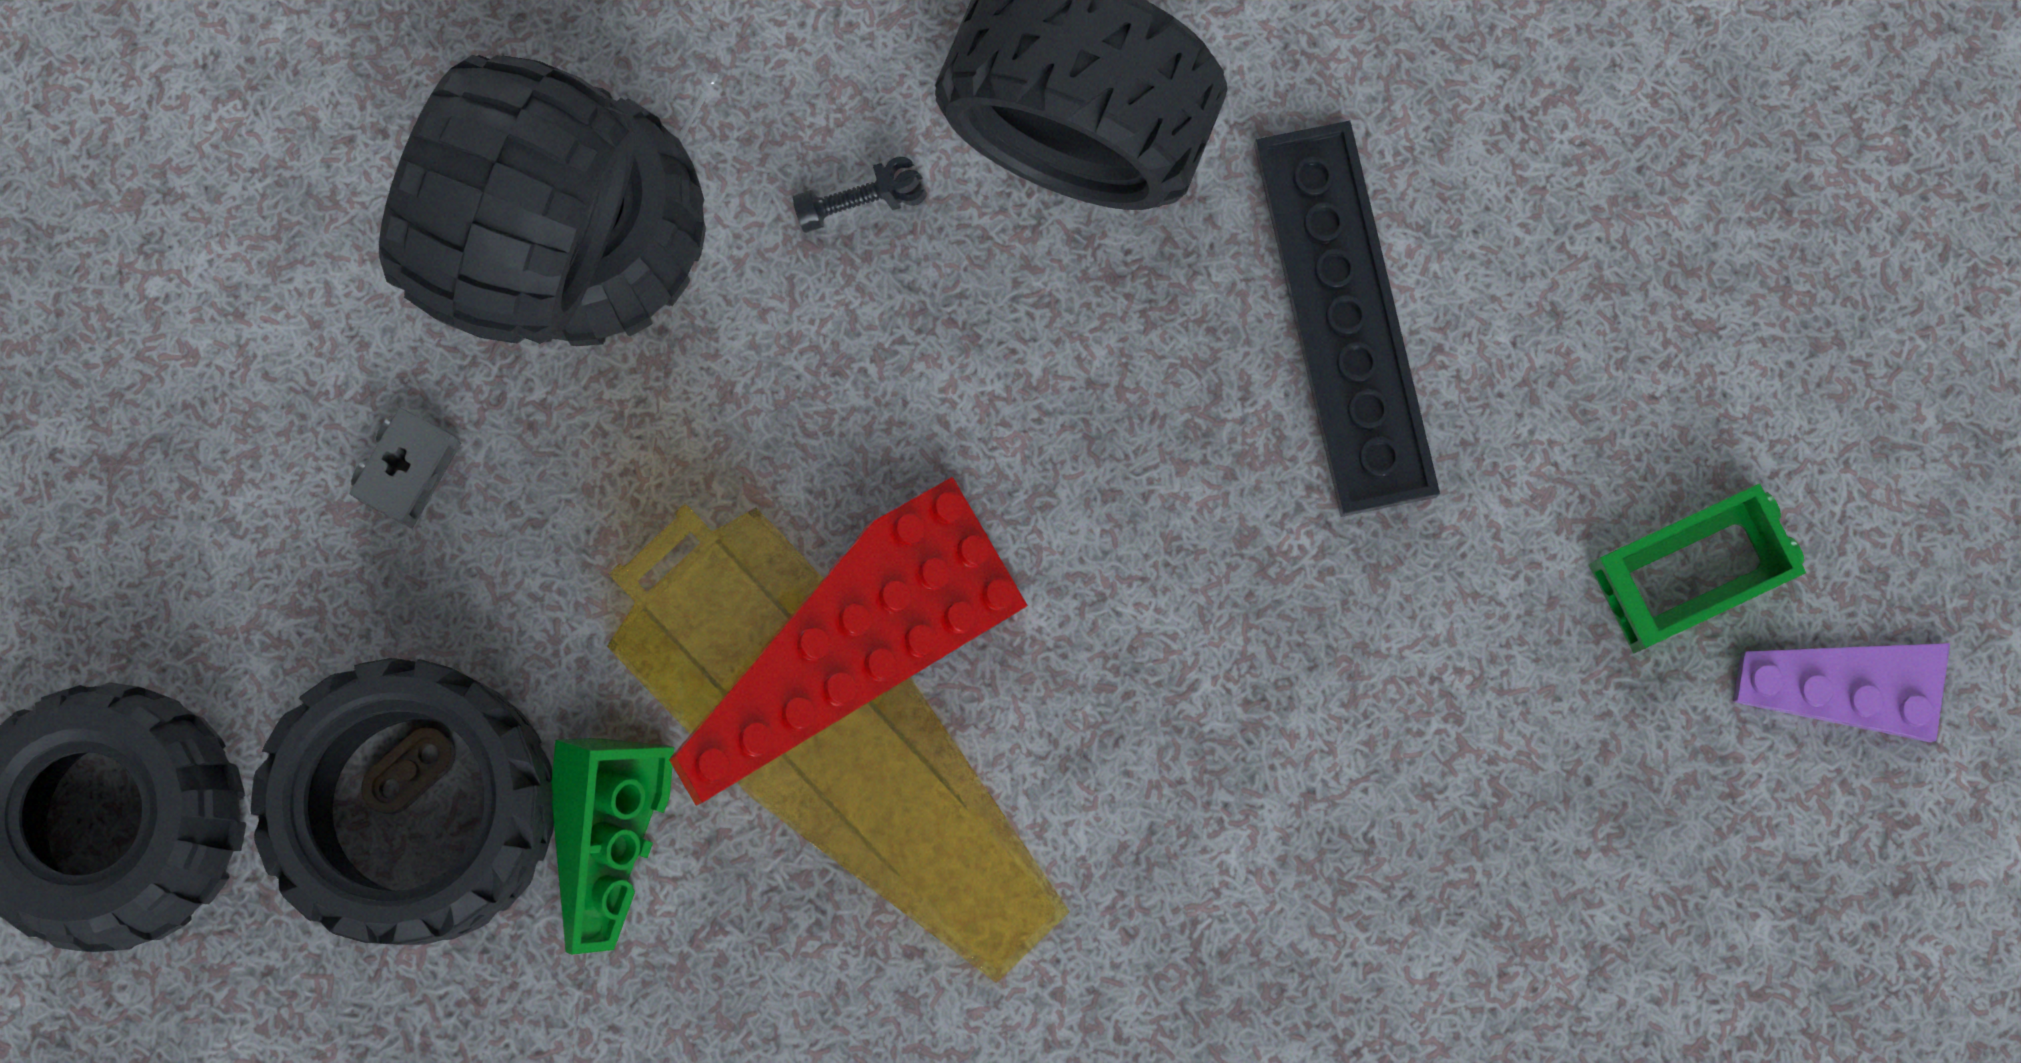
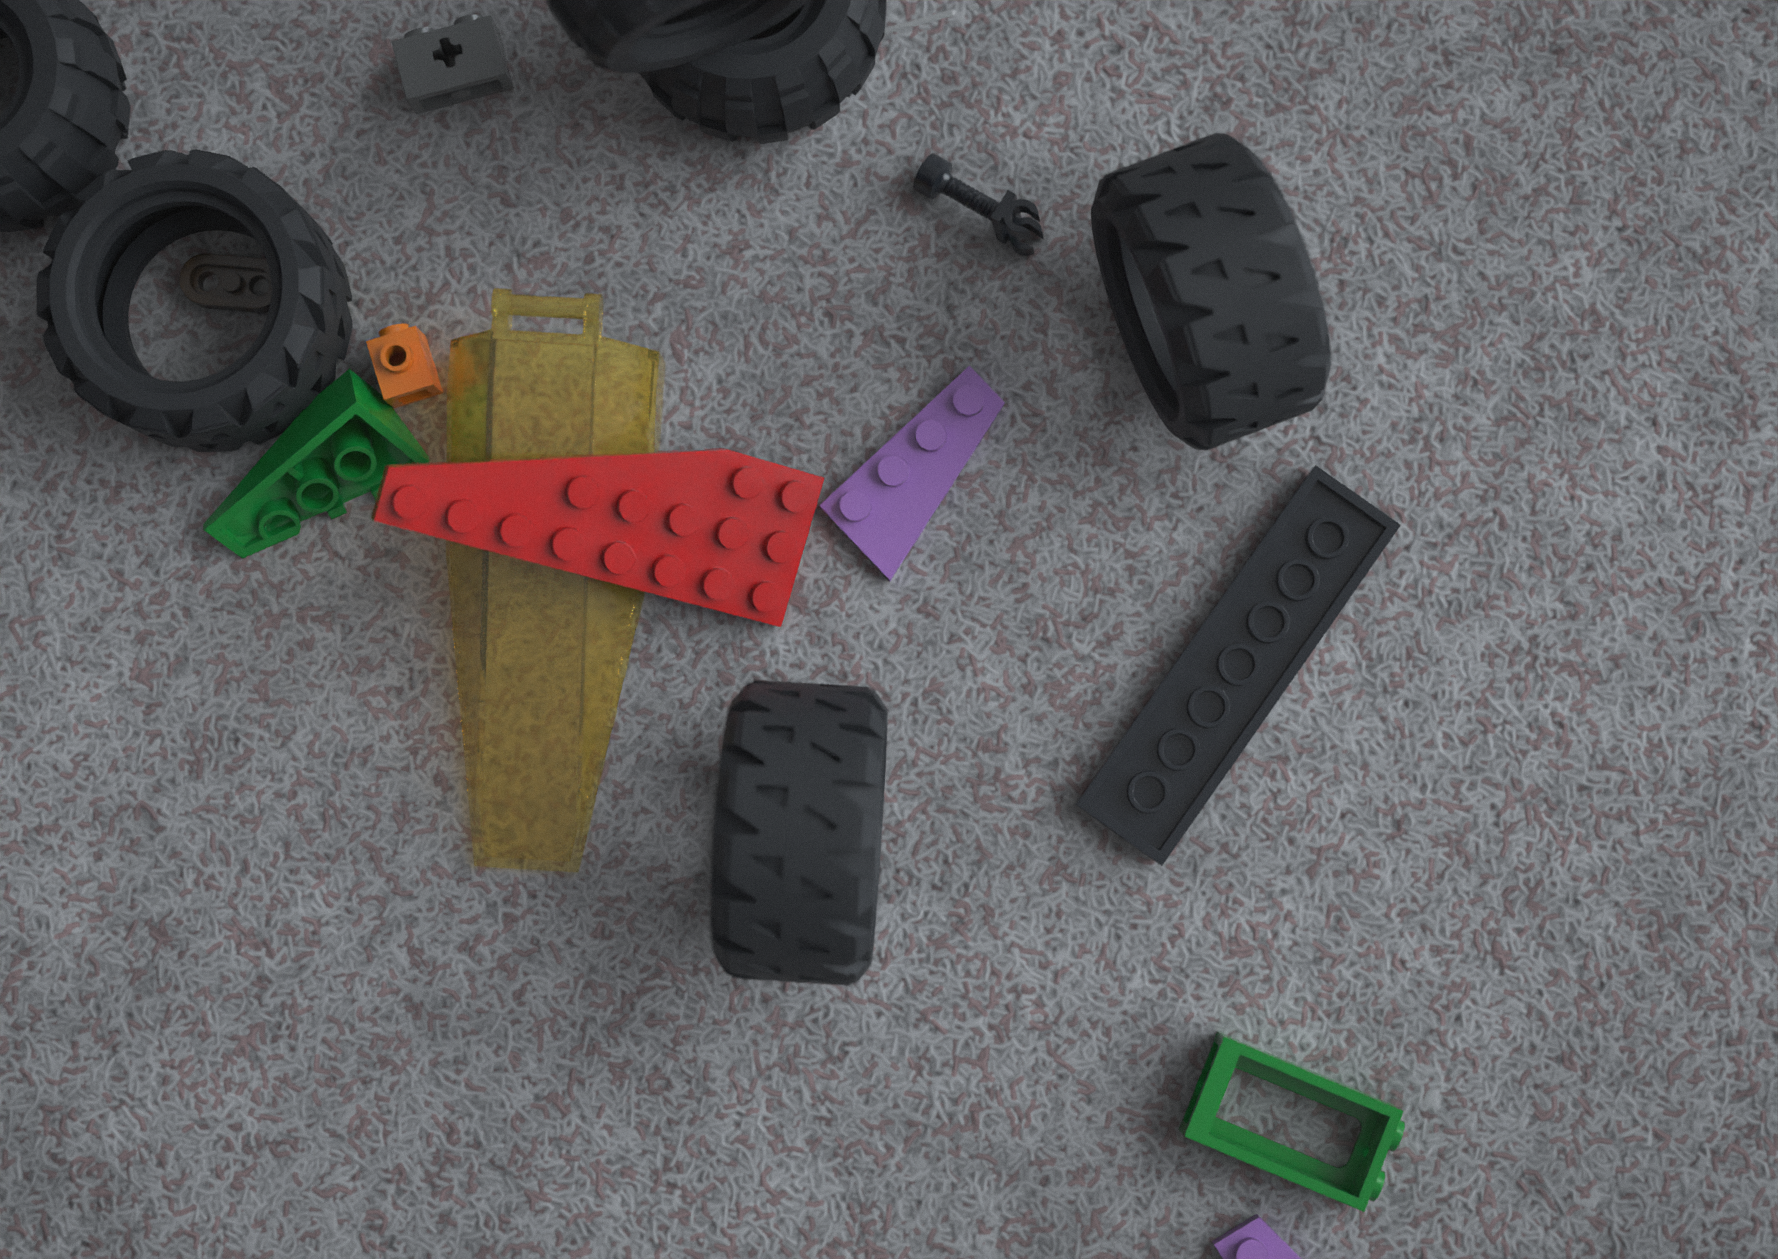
camera: 55 degrees right, 5 degrees up
none -> orange brick [366,323,443,408]
none -> black tyre [710,680,888,986]
none -> medium lavender wing [819,366,1005,582]

